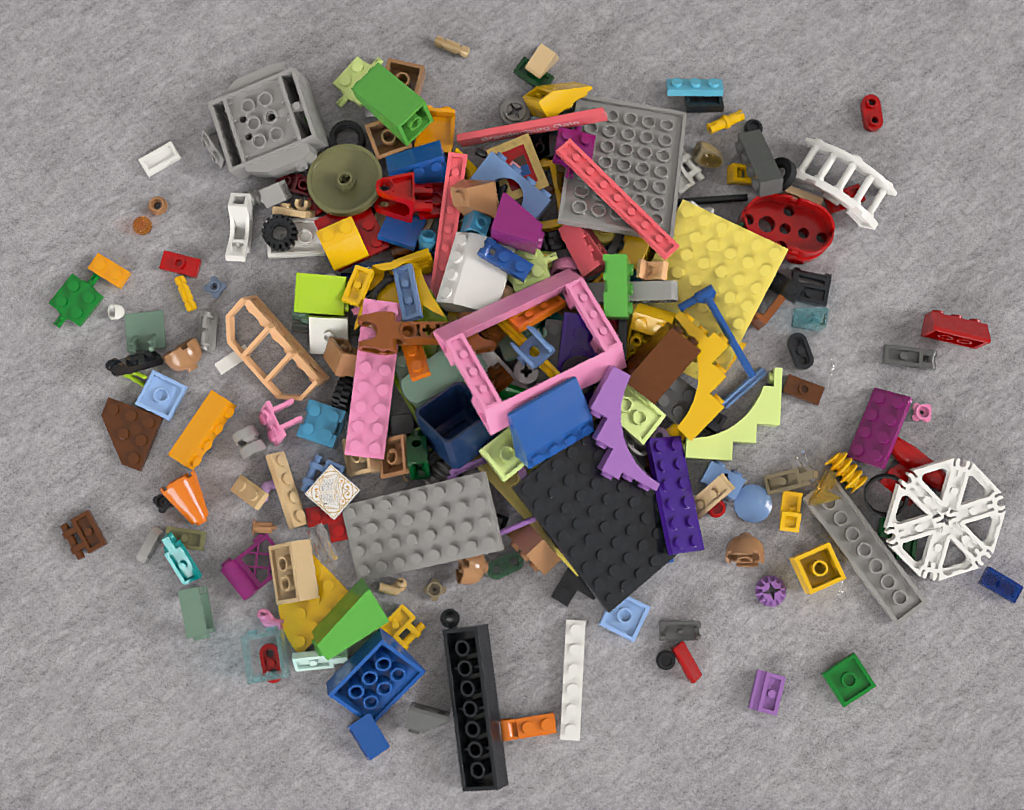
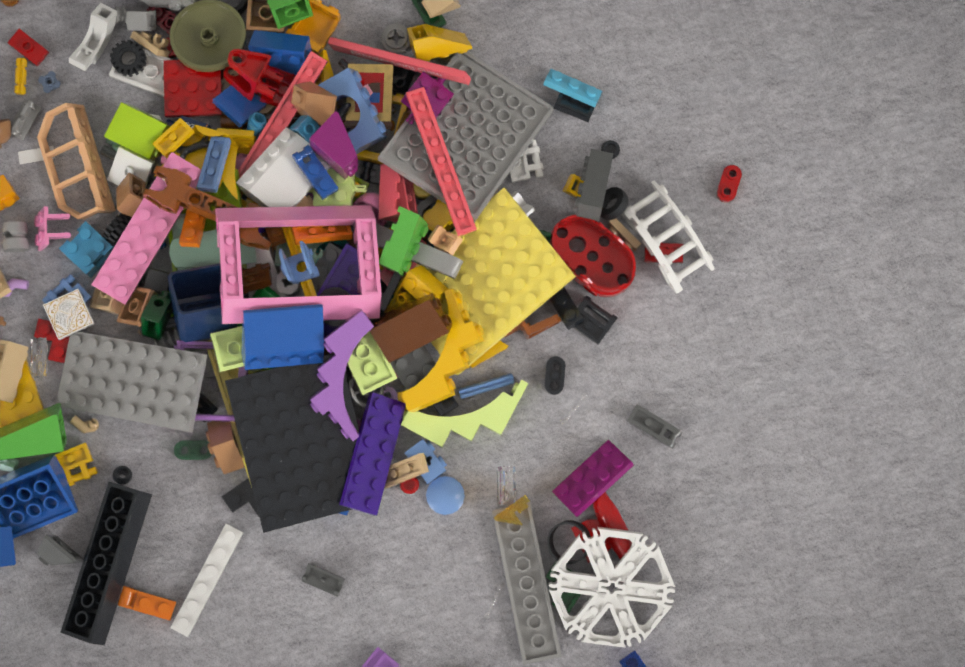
camera: 30 degrees right, 0 degrees up
tan plate [265,451,308,530] -> none
yellow slope [316,216,369,271] -> none
dark tan plate [423,578,447,601] -> none
medium nougat cylinder [455,554,489,585] -> none
light blue tile [599,596,651,642] -> none
black plate [656,650,676,670] -> none
red slope [671,641,702,684] -> none
black bar [677,194,748,206] -> none
blue bar [678,284,756,379] -> none
dark tan rock [692,141,724,169] -> none
yellow pin [706,109,745,135] -> none
medium nougat cylinder [725,533,765,567] -> none
medium lavender gear [755,575,787,607] -> none
dark tan hinge [763,467,819,495] -> none
yellow slope [779,490,803,533] -> none
reddish brown plate [782,374,825,406] -> none
yellow brick [789,542,846,594] -> none
clear light blue slope [791,308,829,332] -> none
yellow piece [825,451,868,493] -> none
bright pink plate [912,403,932,422] -> none
red slope [921,310,991,349] -> none

